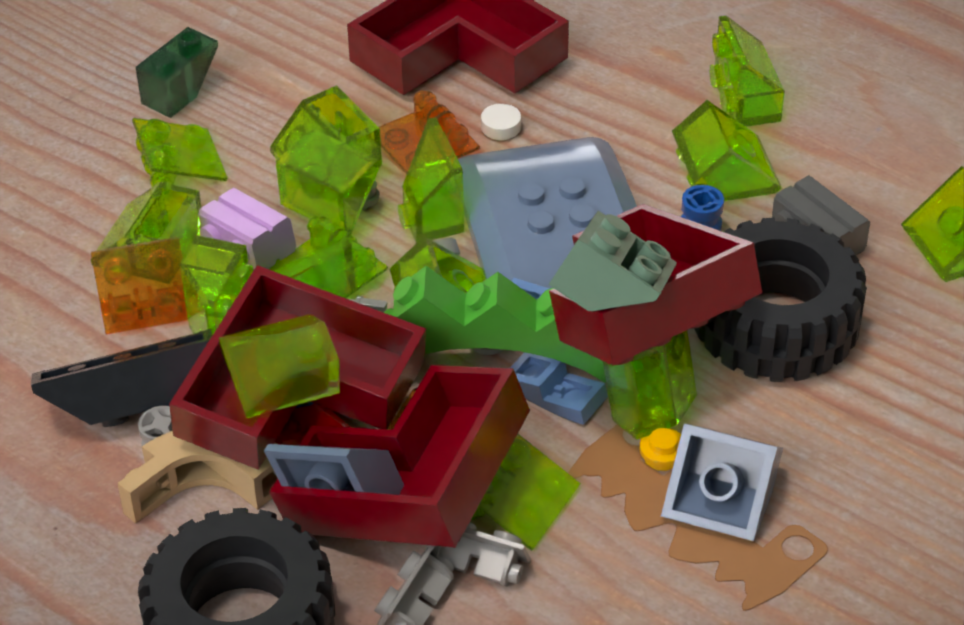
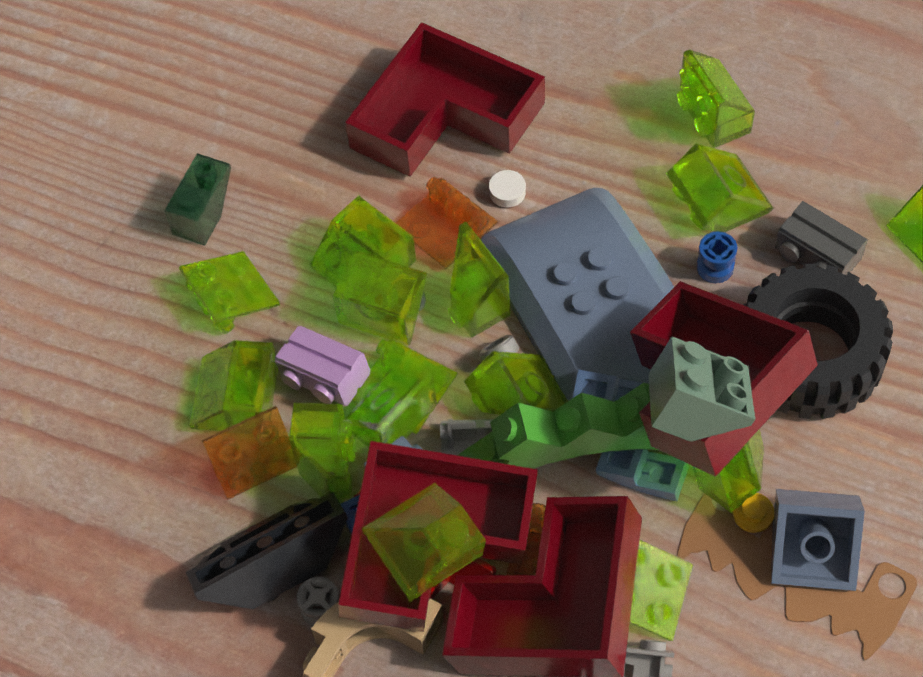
camera: 10 degrees left, 15 degrees up
sand blue slope [264,444,404,495] -> none

